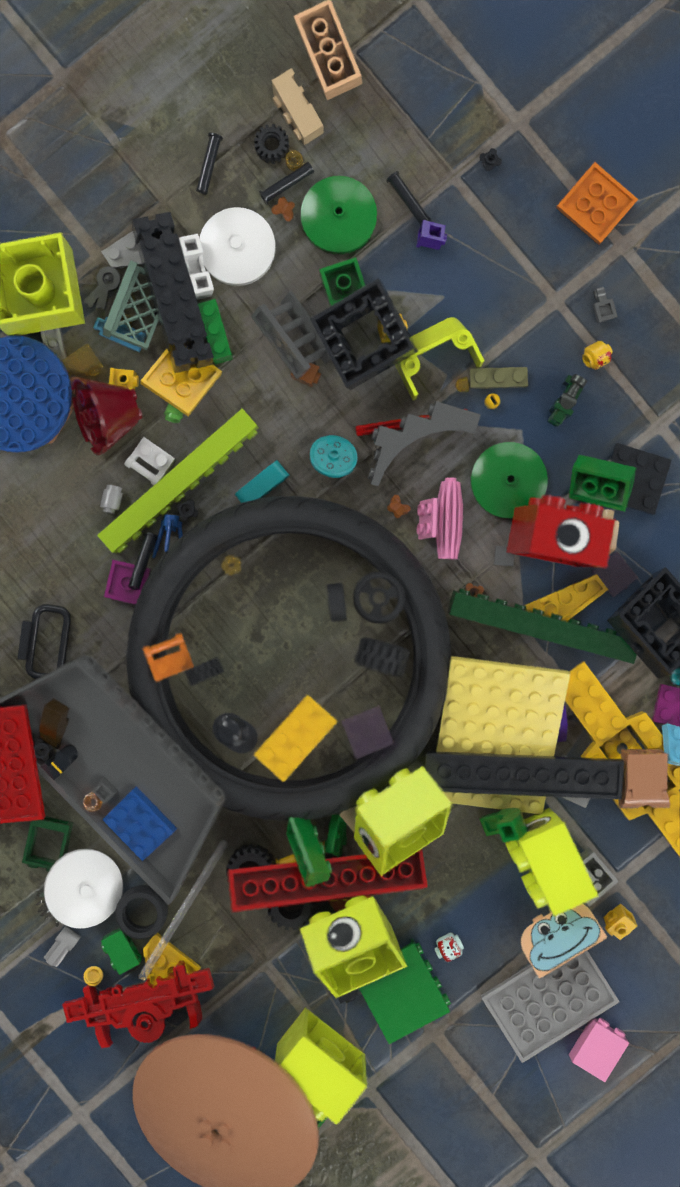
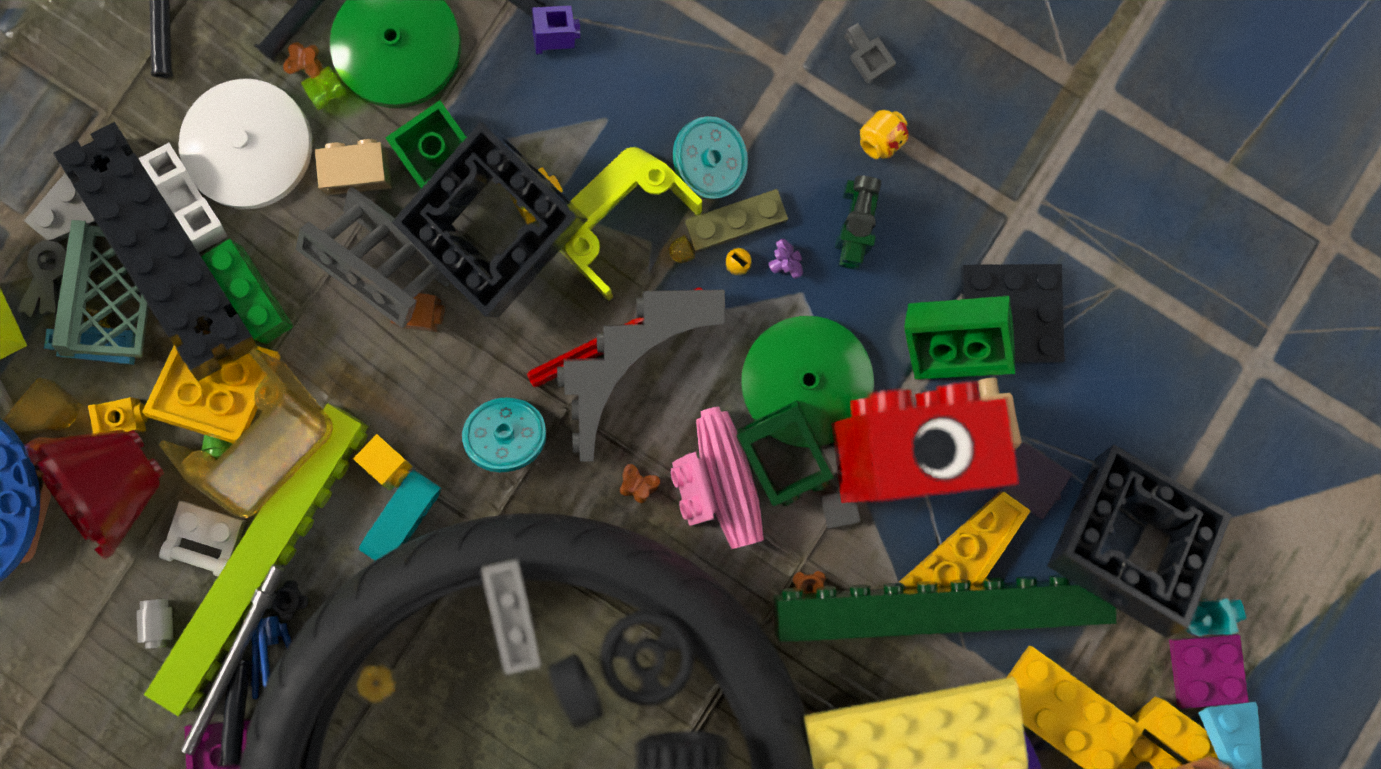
camera: 15 degrees left, 5 degrees down
none -> clear yellow windscreen [159,348,333,518]
none -> flat silver bar [181,564,285,755]
none -> clear neon green wheel [301,66,347,110]
none -> tan brick [315,139,391,195]
none -> yellow brick [353,434,413,491]
none -> light grey plate [481,559,541,675]
none -> teal shield [673,116,748,199]
none -> dark green window [736,400,834,507]
none -> medium lavender plant [769,238,803,279]

